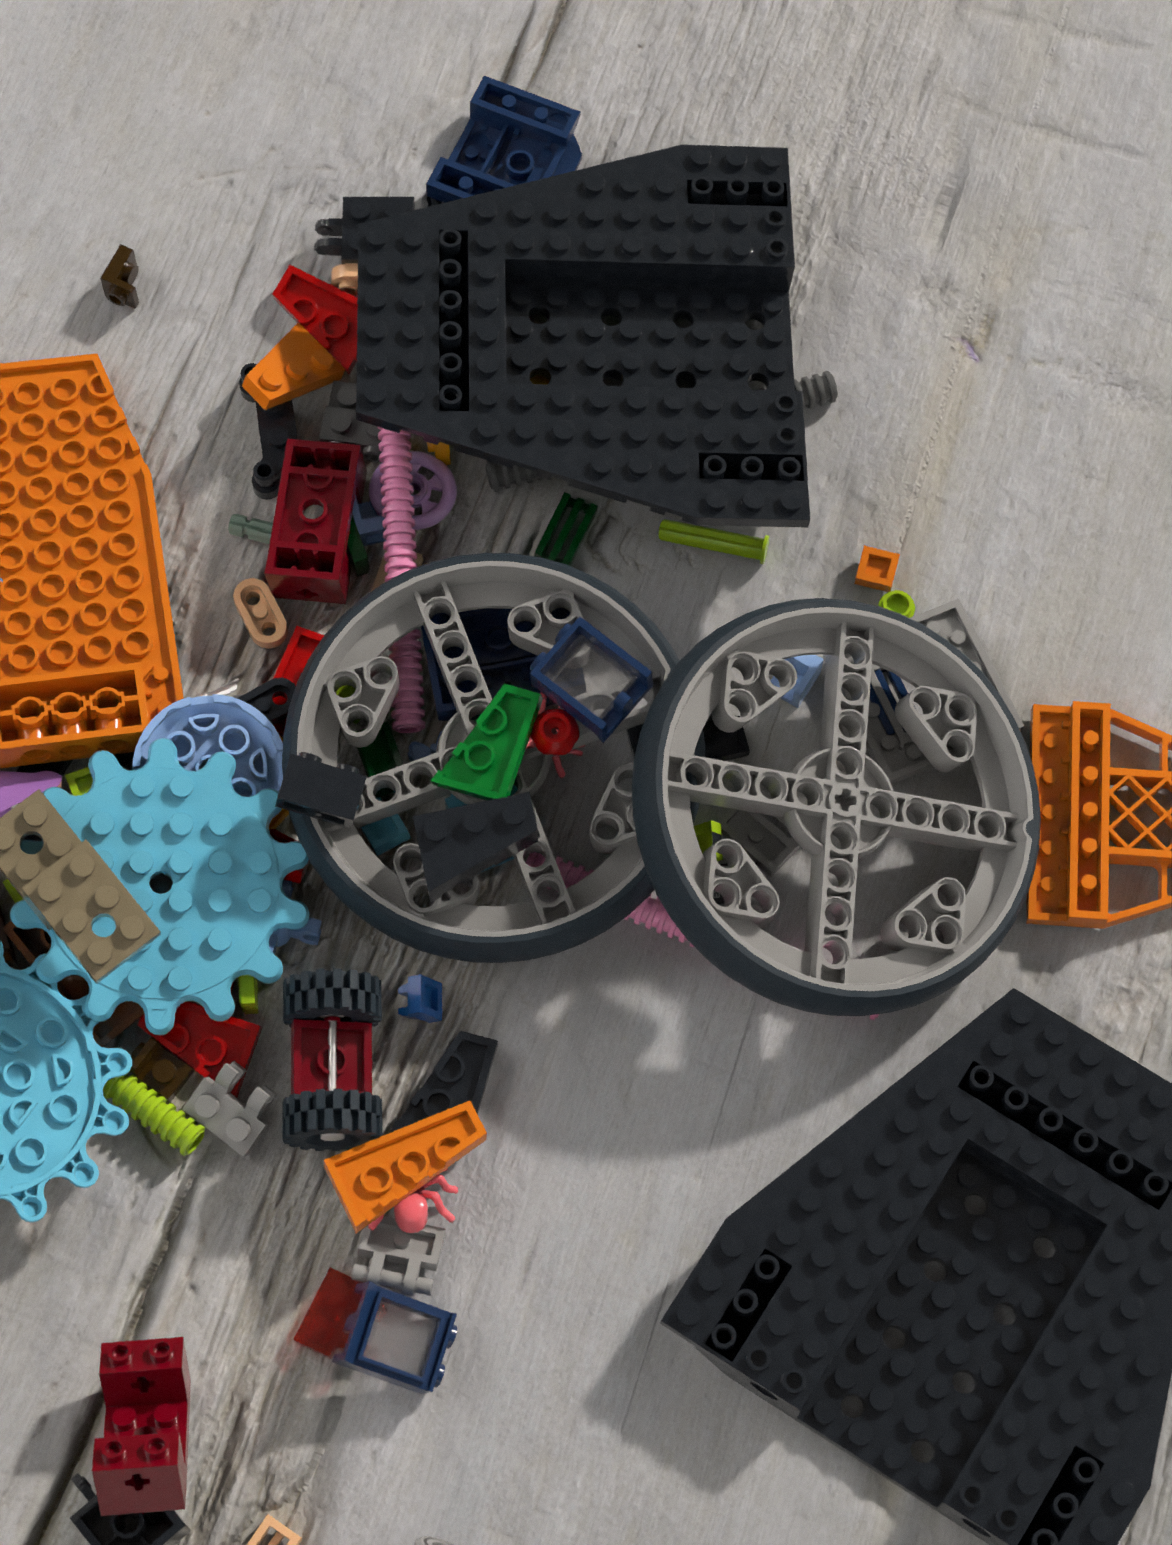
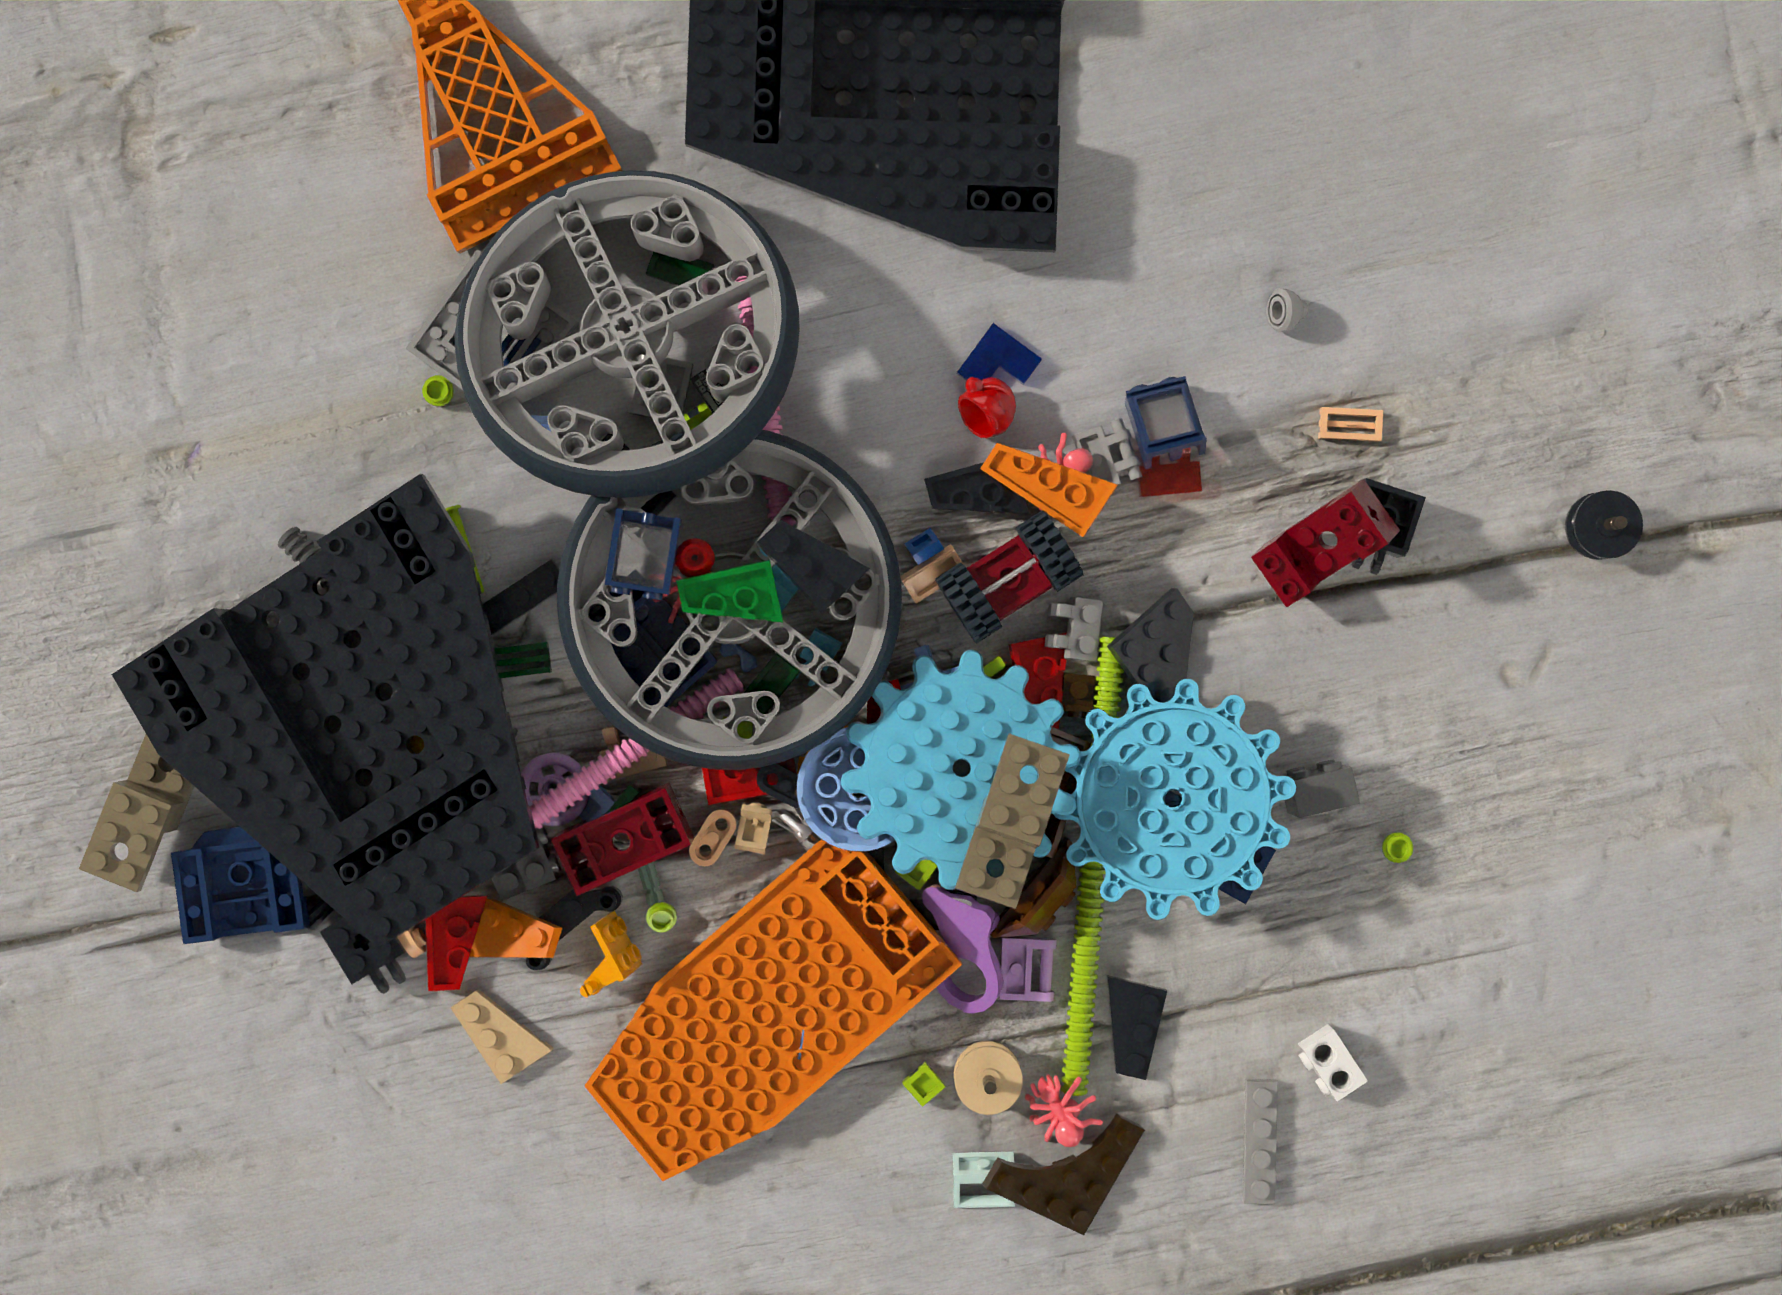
camera: 120 degrees left, 20 degrees up
dark brown bracket [100,244,139,309] -> none
black brick [275,752,367,829] -> none
orange plate [854,545,900,592] -> none
none -> dark tan bracket [79,734,194,892]
none -> tan wing [451,989,554,1084]
none -> black plate [482,559,559,635]
none -> light orange plate [580,910,643,997]
none -> dark green tile [646,251,715,286]
none -> lime plate [646,902,677,933]
none -> tan bracket [735,803,772,854]
none -> light nougat tile [900,544,964,604]
none -> clear blue plate [956,323,1042,385]
none -> red piece [958,377,1016,438]
none -> black plate [1107,588,1194,703]

